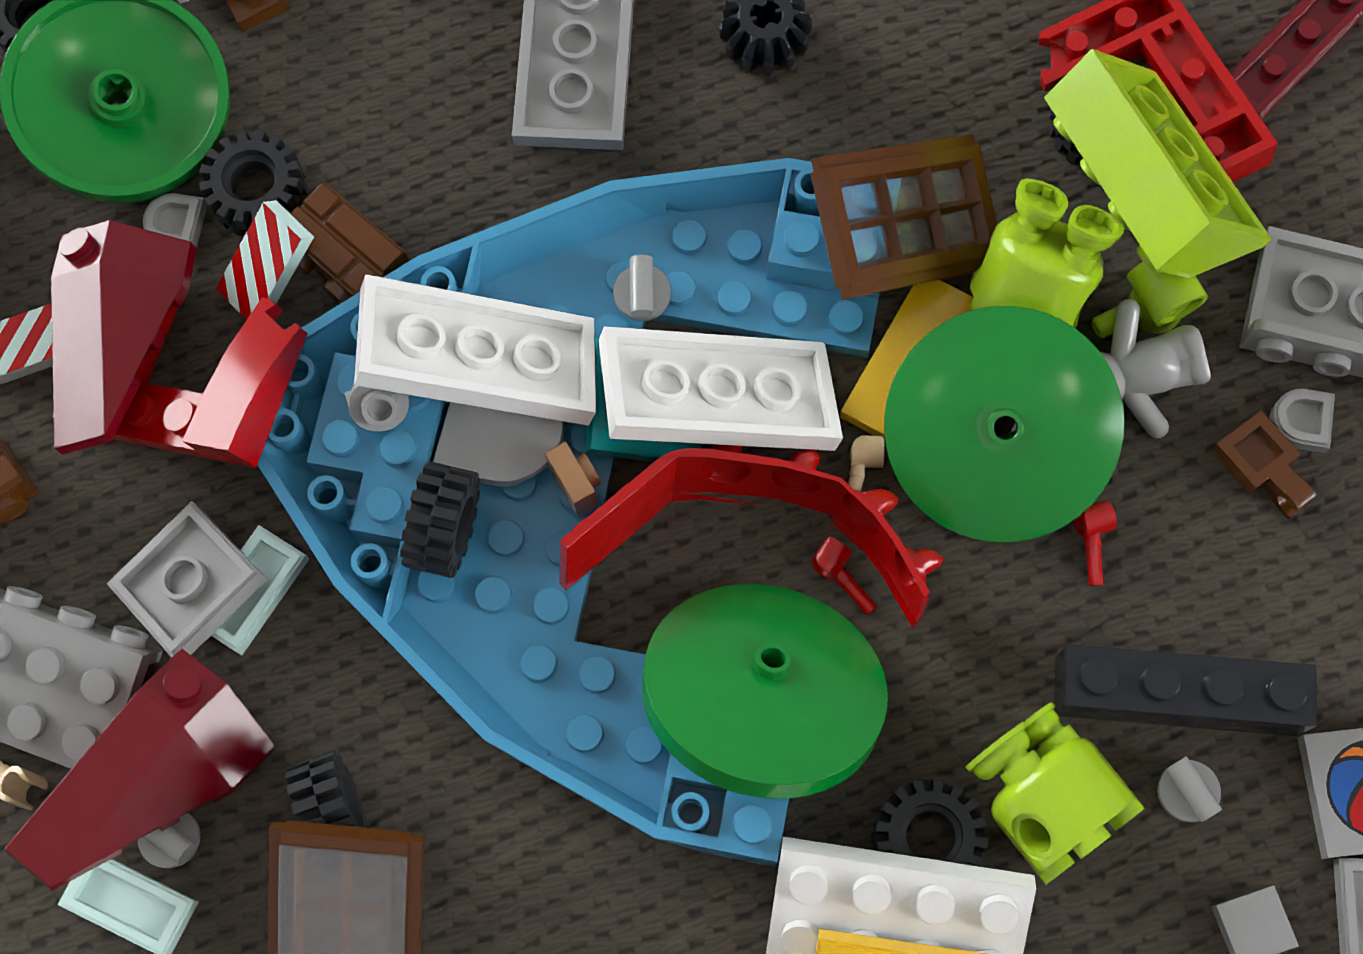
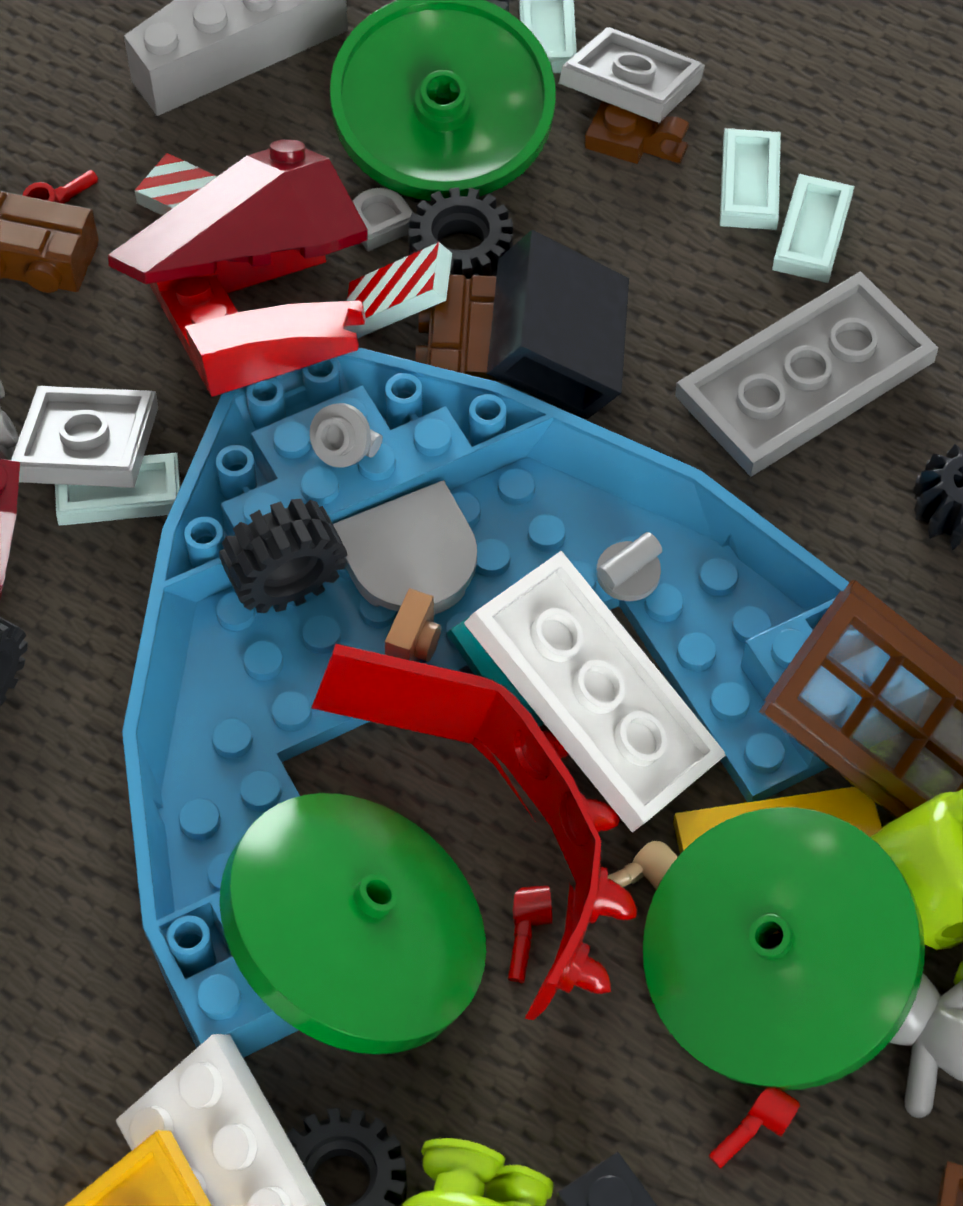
camera: 45 degrees right, 15 degrees down
white plate [354,275,596,426] -> none
none -> black brick [487,230,629,419]

